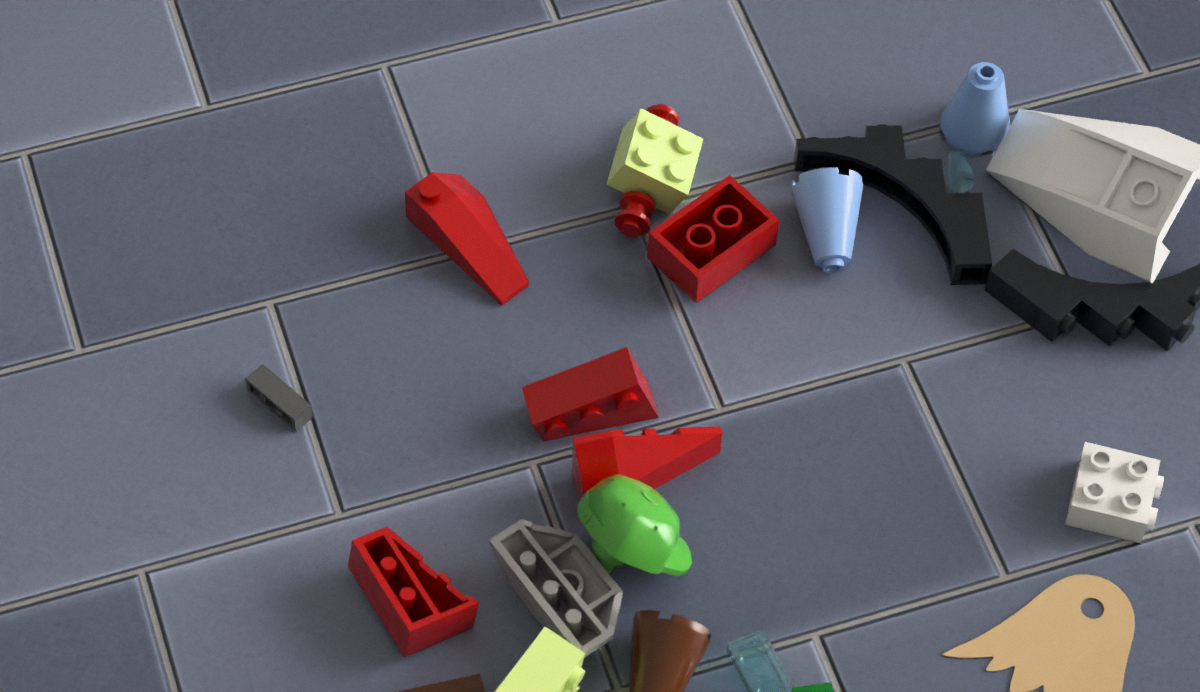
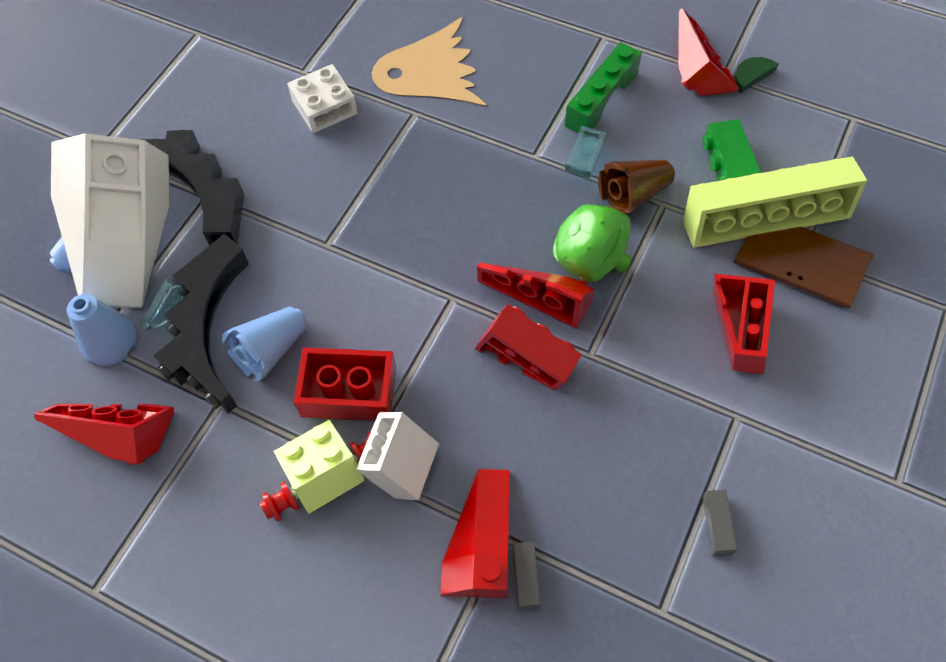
camera: 130 degrees left, 5 degrees up
light grey wedge [489,519,623,657] -> none
none -> red wedge [34,404,174,465]
none -> white brick [356,412,439,500]
none -> dark grey piece [513,541,540,610]

